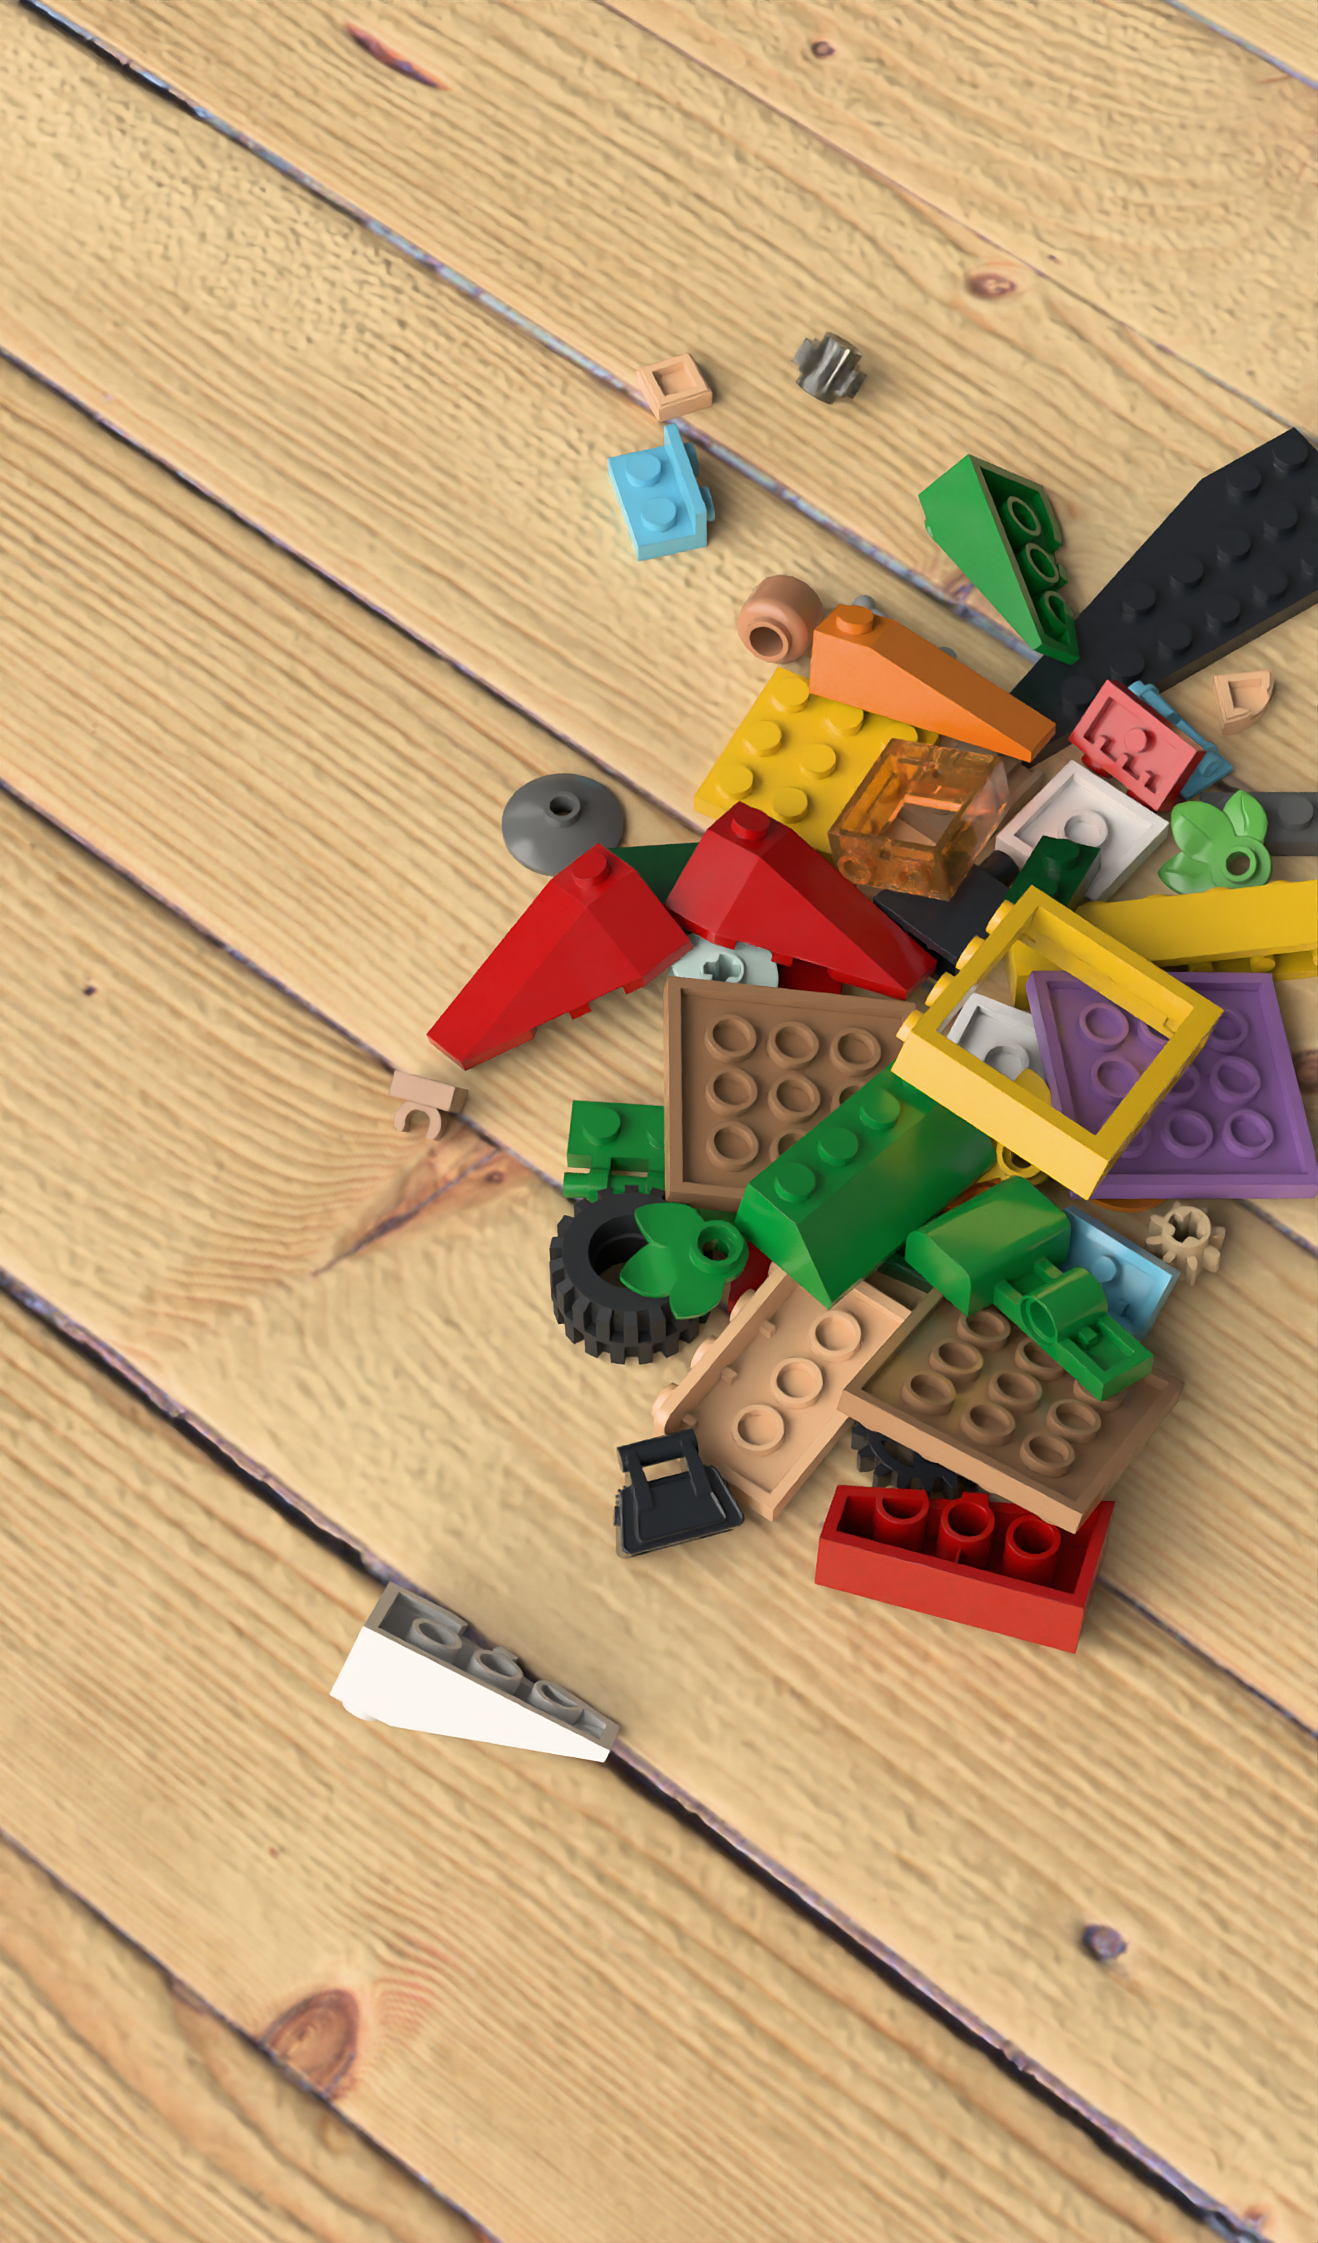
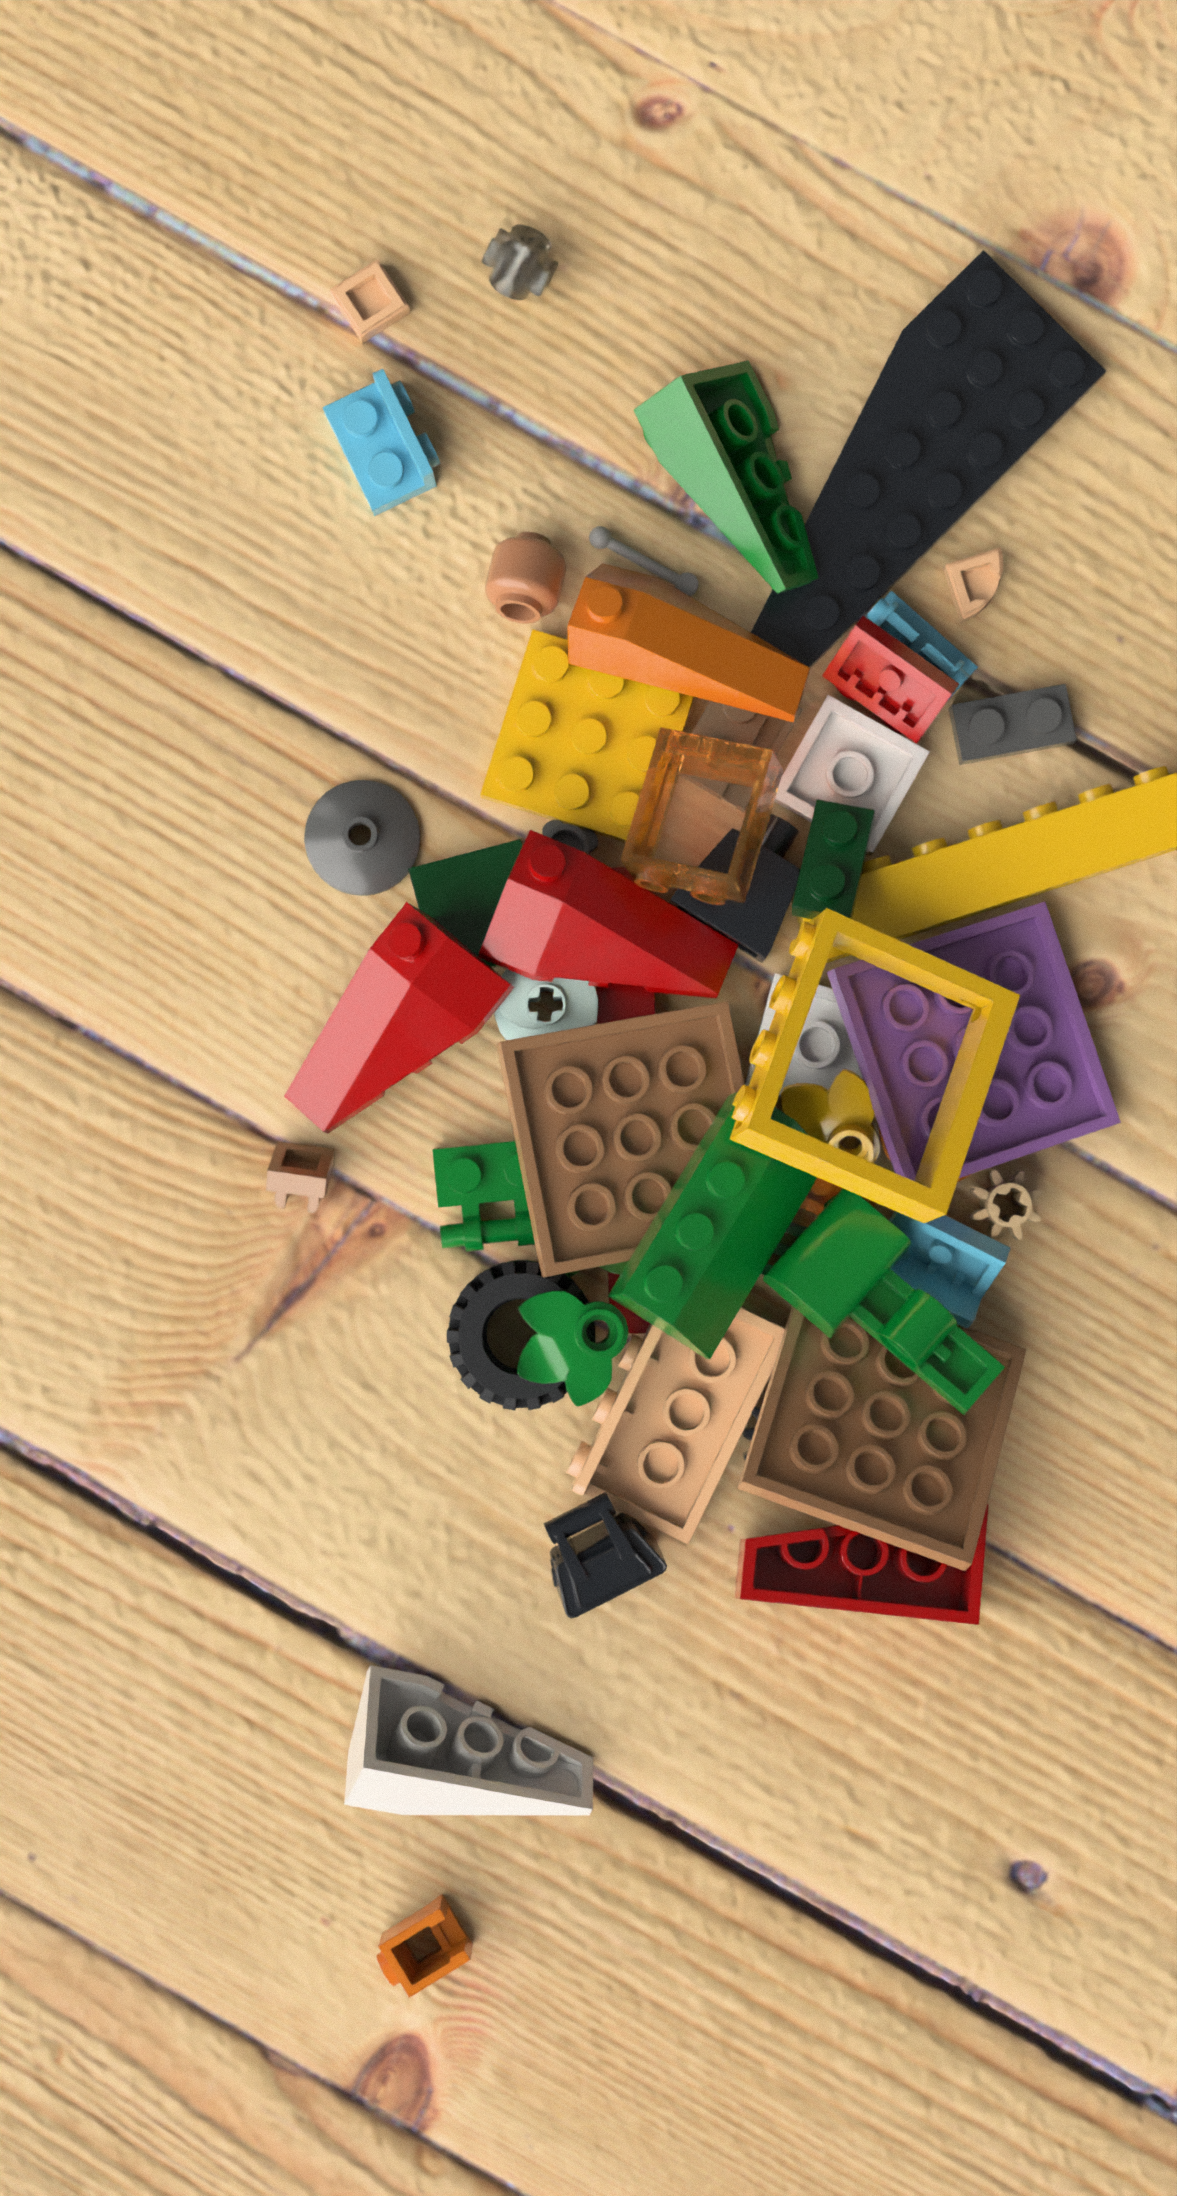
camera: 10 degrees left, 30 degrees up
bright green plate [1158,790,1273,895] -> none
none -> orange window [376,1894,473,1998]

